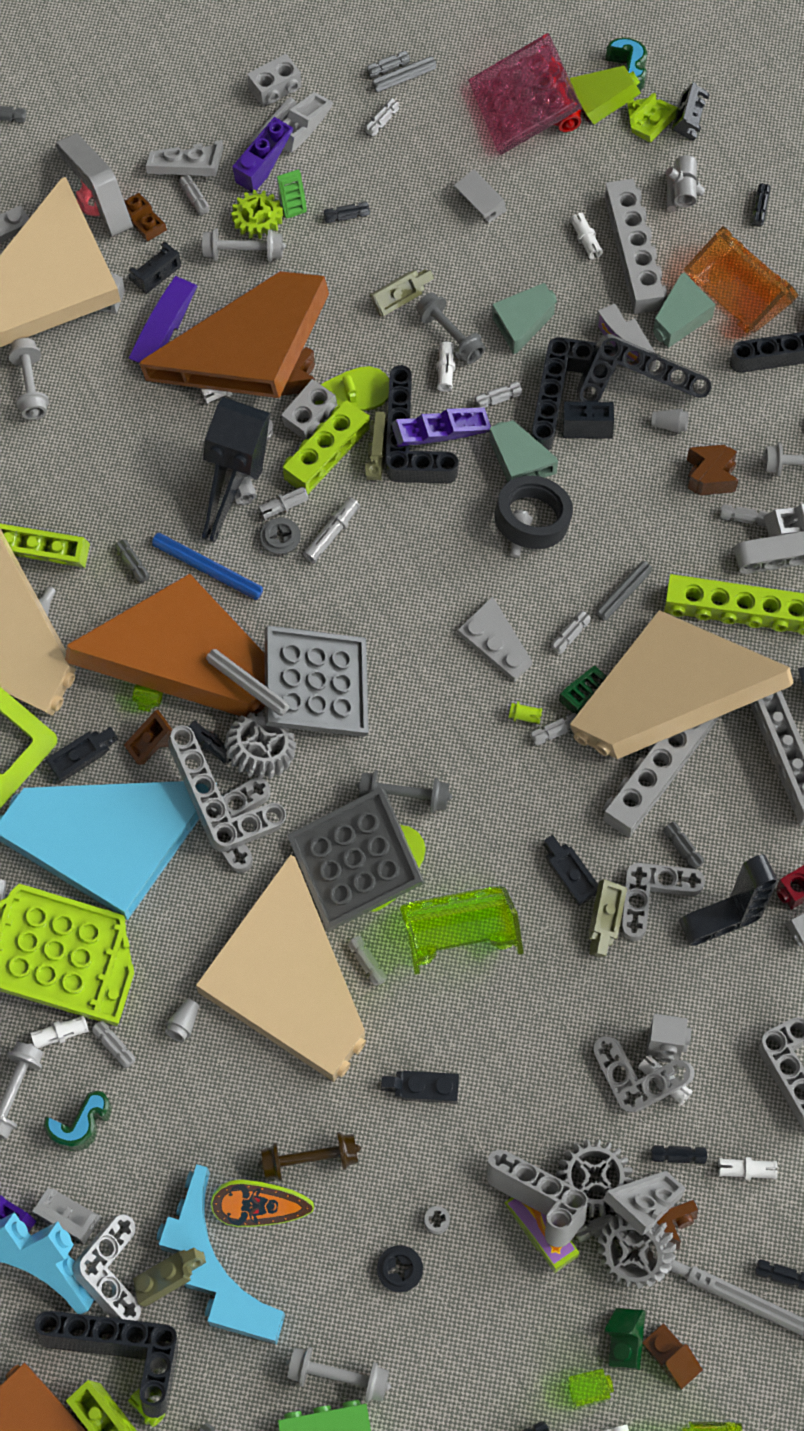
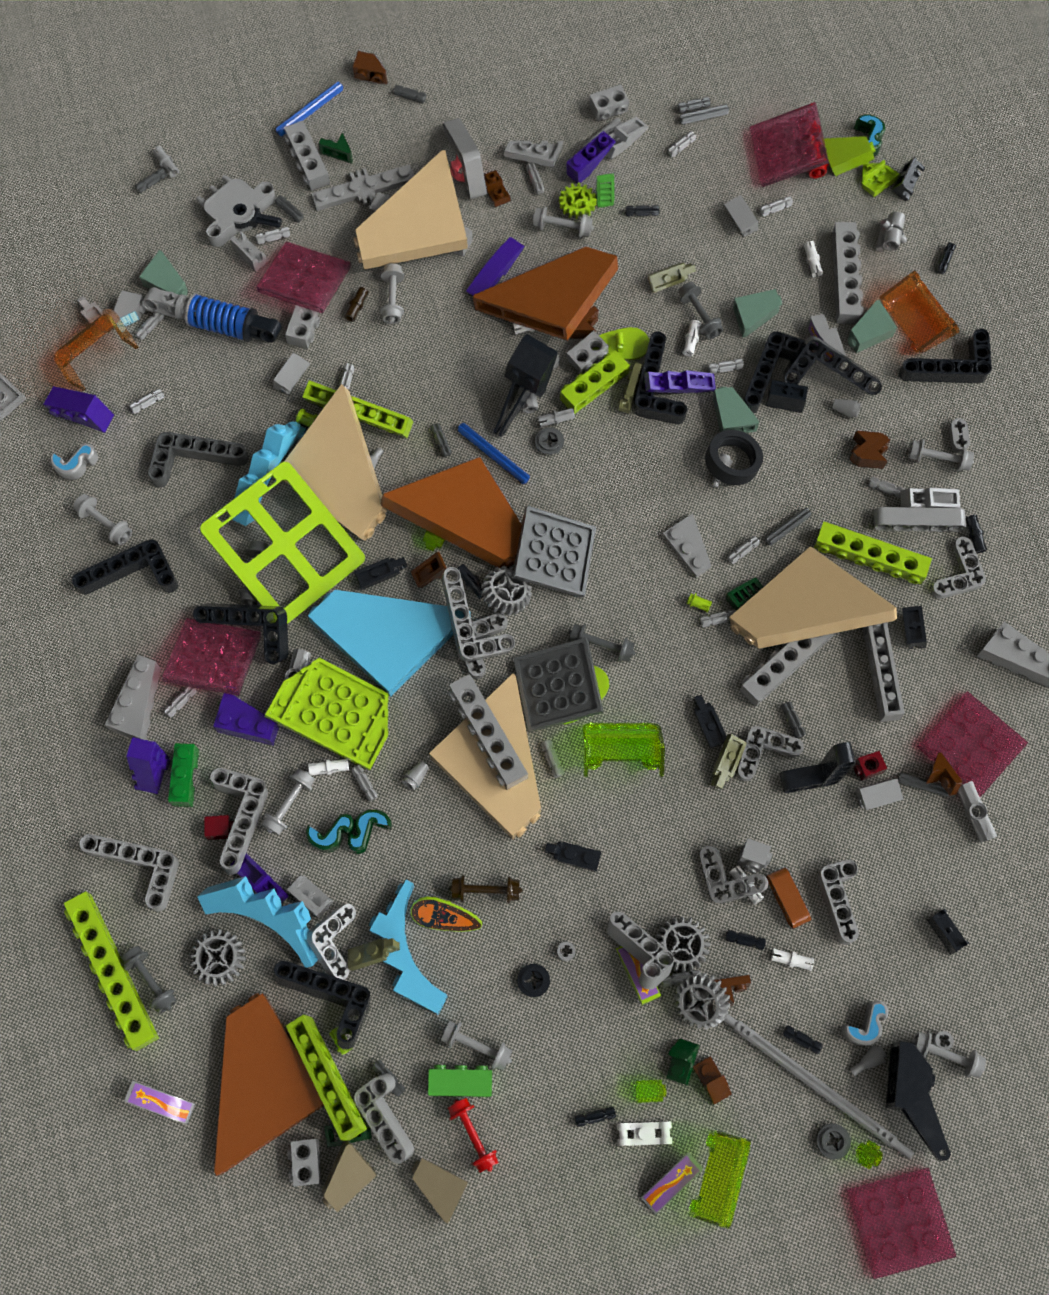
camera: 10 degrees right, 5 degrees up
black hinge [128,242,181,294] -> none
light grey axle [206,649,289,716] -> none
light grey pin [303,497,361,564] -> none
light grey wing [603,1171,685,1236] -> none
none -> dark green animal [348,809,392,854]
none -> light grey brick [448,674,528,790]
none -> light grey axle [760,196,793,216]
none -> dark orange beam [766,867,811,929]

